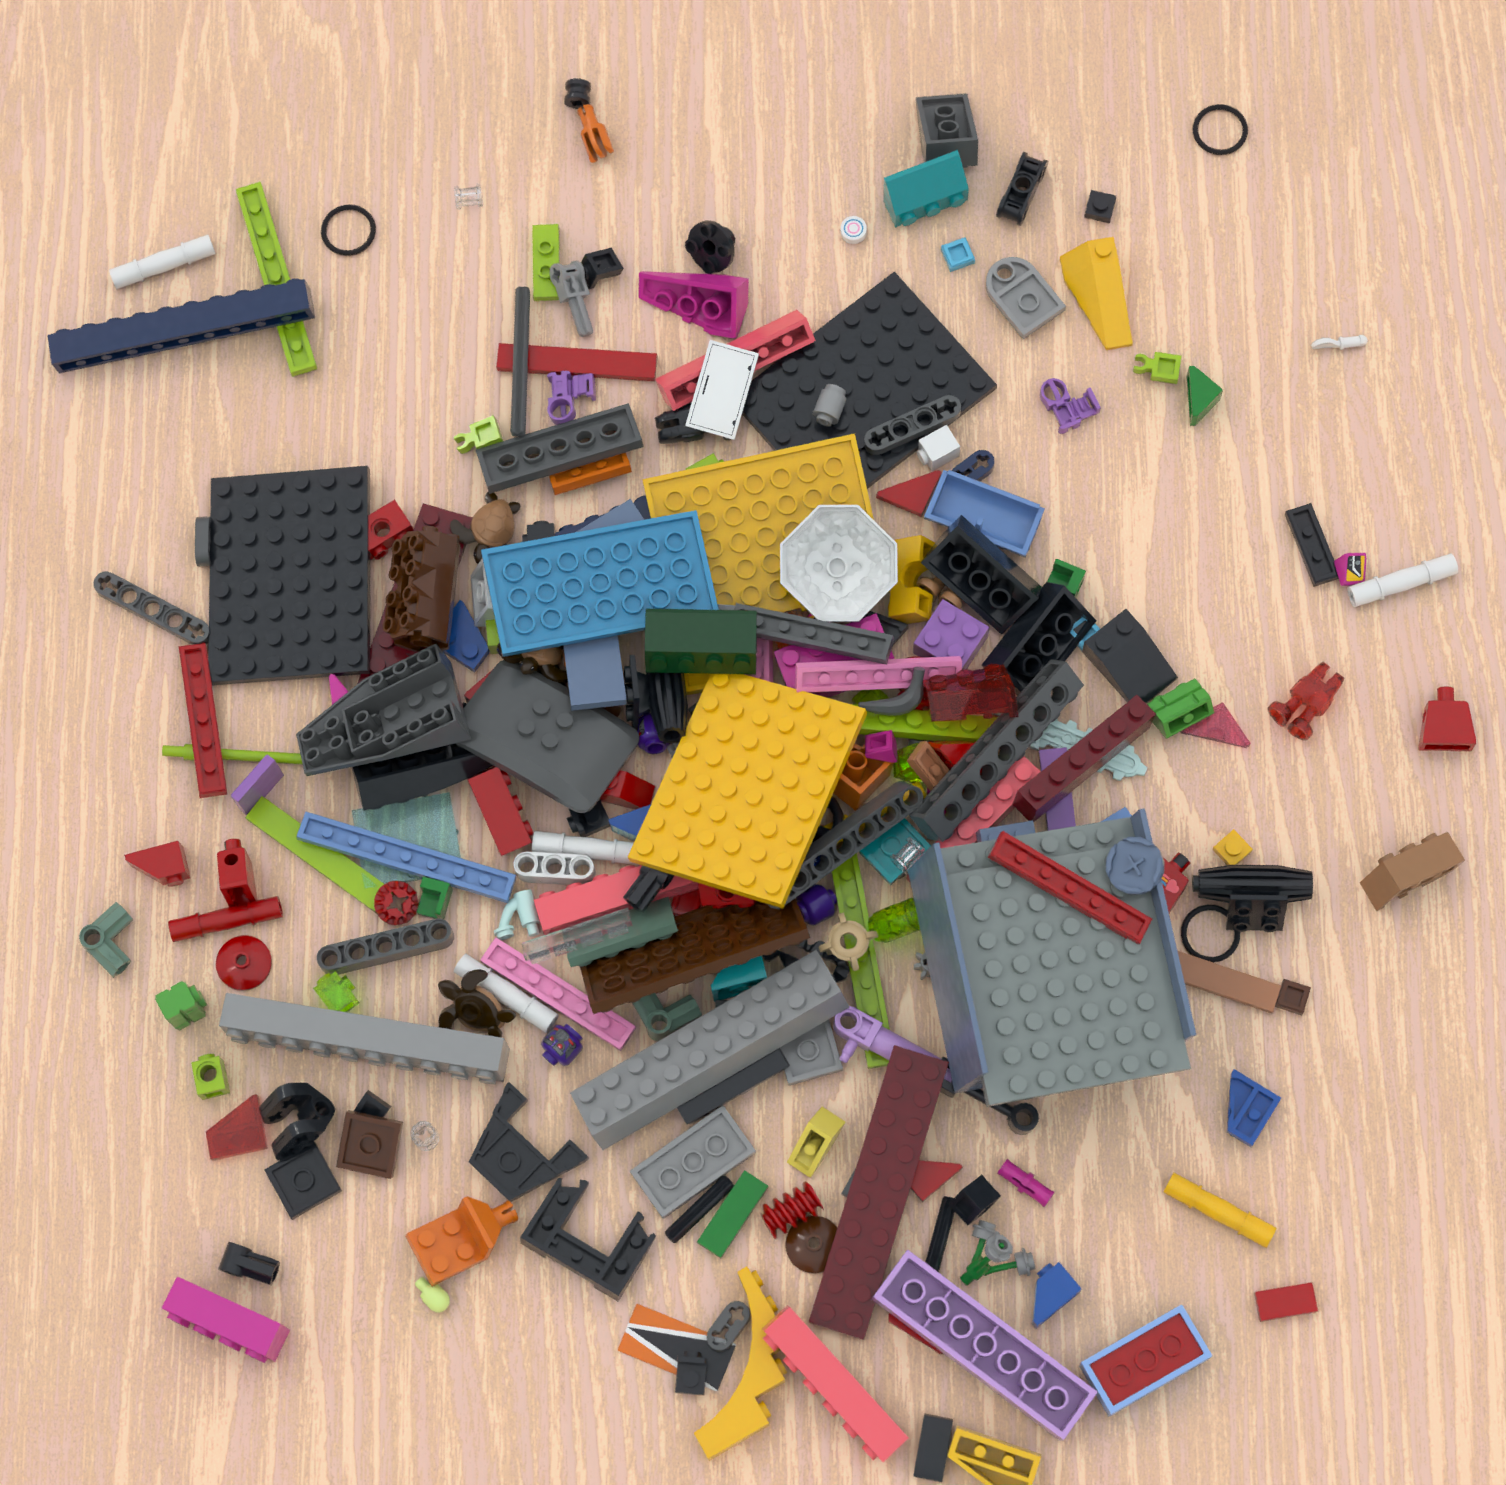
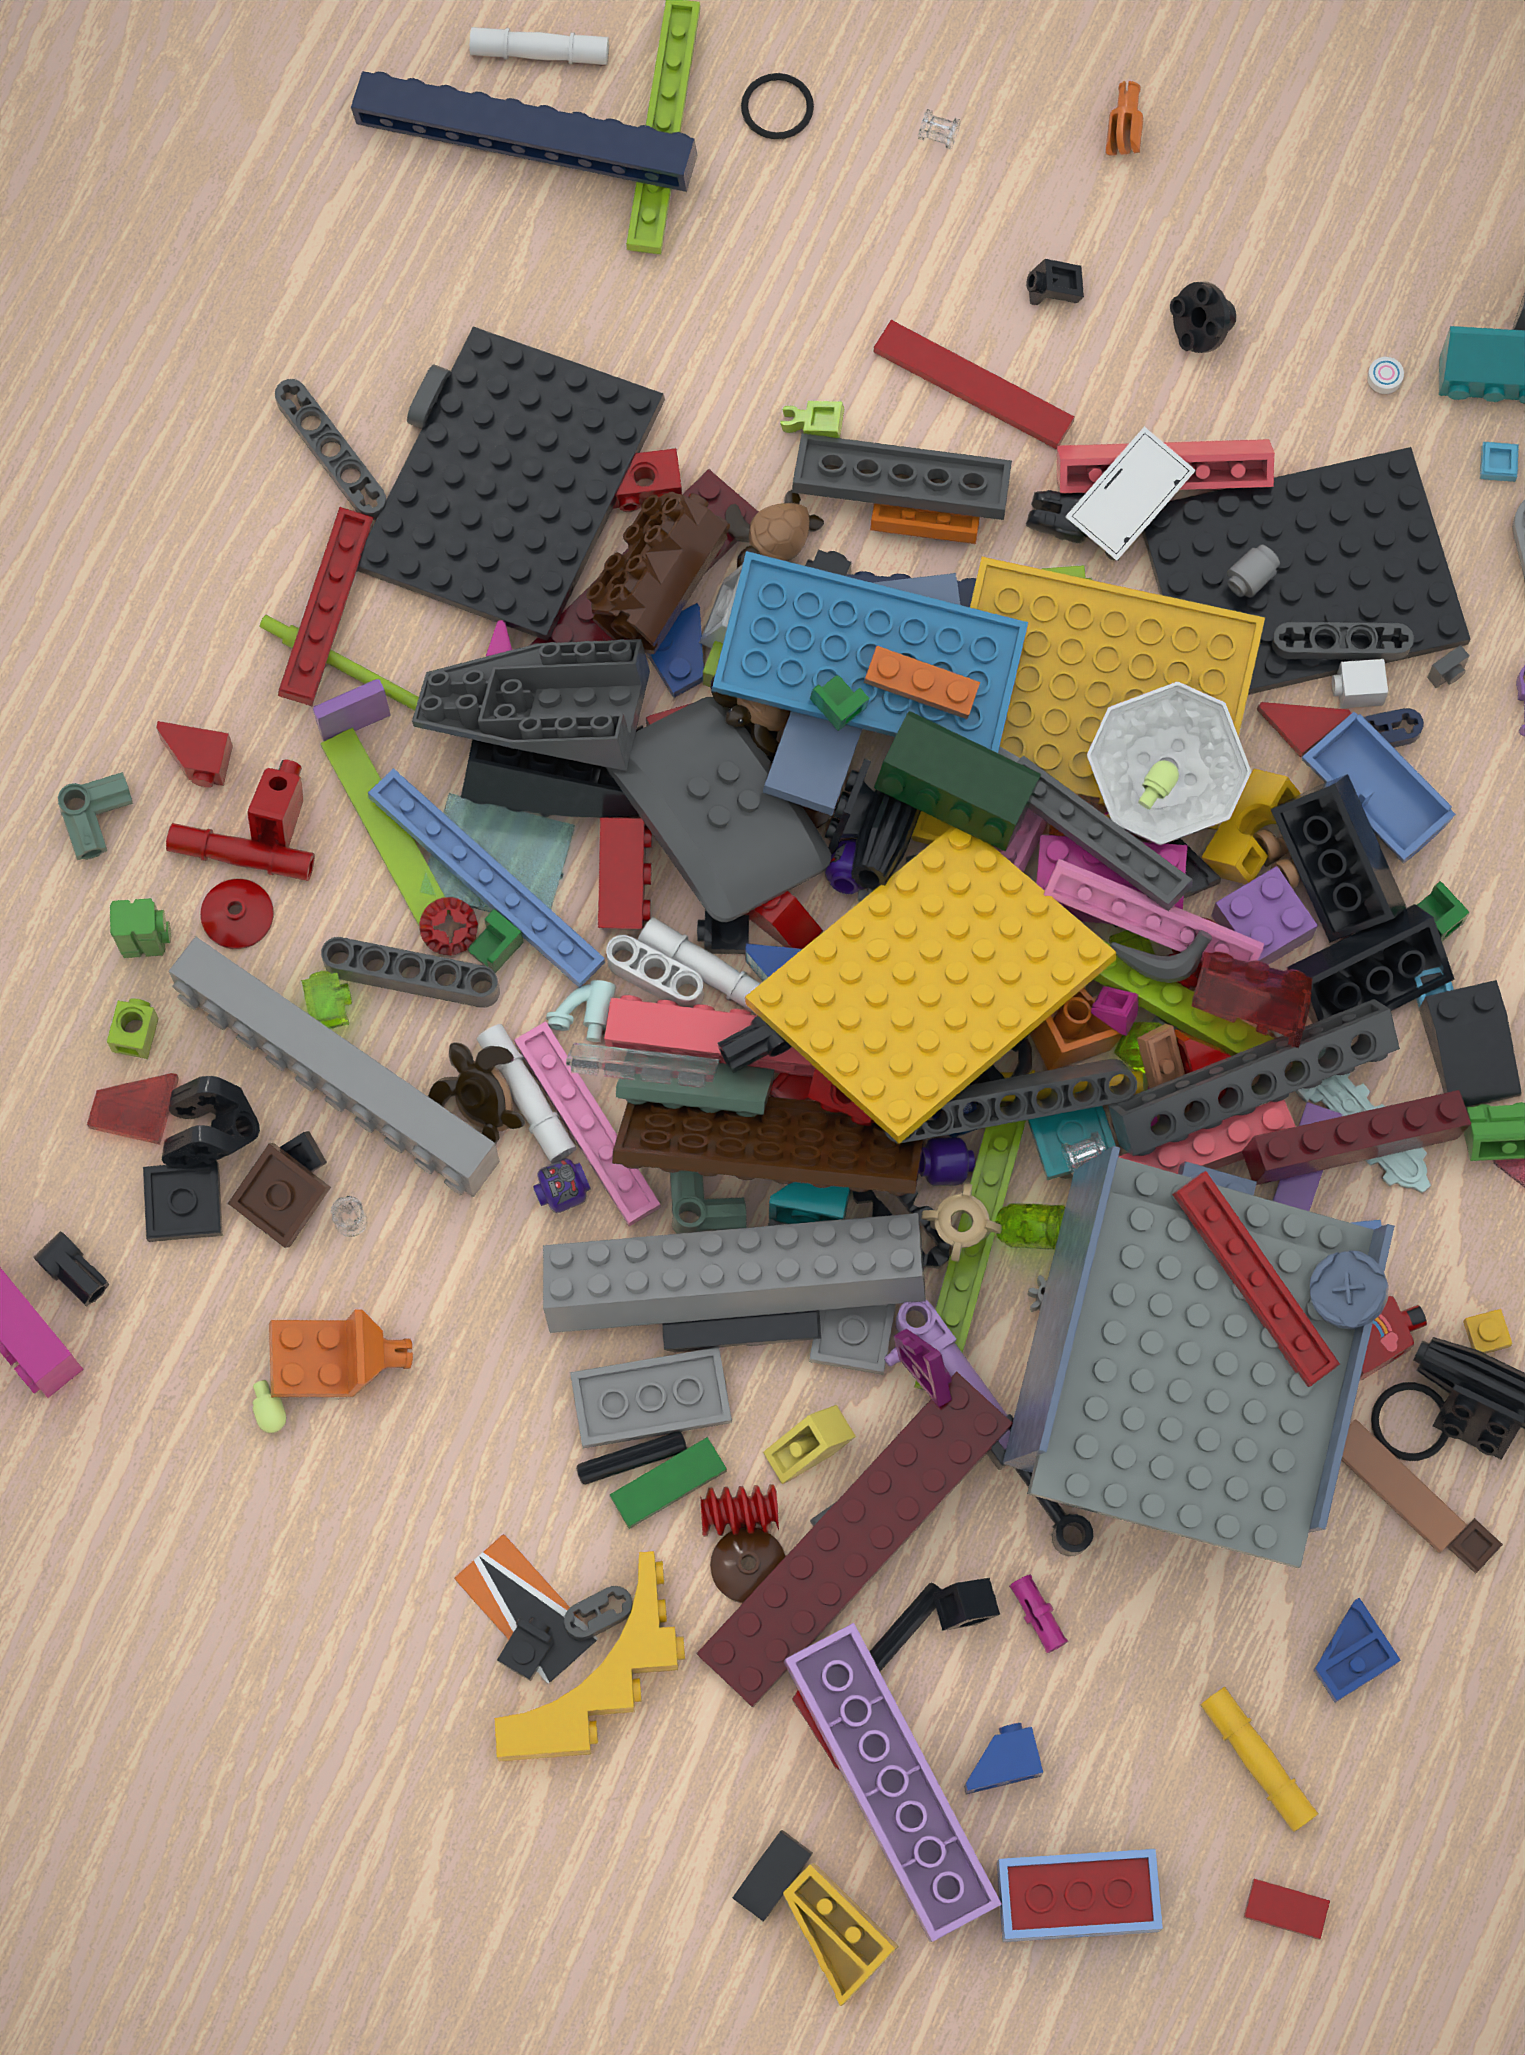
camera: 20 degrees right, 0 degrees up
black wing [469,1082,589,1202] -> none
dark grey axle [510,287,530,437] -> none
black wedge [520,1178,656,1301] -> none
lime plate [532,224,560,301] -> none
medium lavender piece [547,371,596,425] -> none
light grey connector [550,261,593,337] -> none
black wheel [564,78,591,109] -> none
dark pink wedge [639,271,749,339] -> none
coral brick [762,1305,908,1462] -> none
red tile [910,1160,963,1202] -> none
light grey plant [960,1220,1035,1286] -> none
none -> green panel [810,675,870,731]
none -> orange plate [864,646,980,719]
none -> magenta wing [894,1328,952,1407]
none -> yellowish green cylinder [1138,760,1179,809]
none -> dark grey plate [1427,645,1470,688]

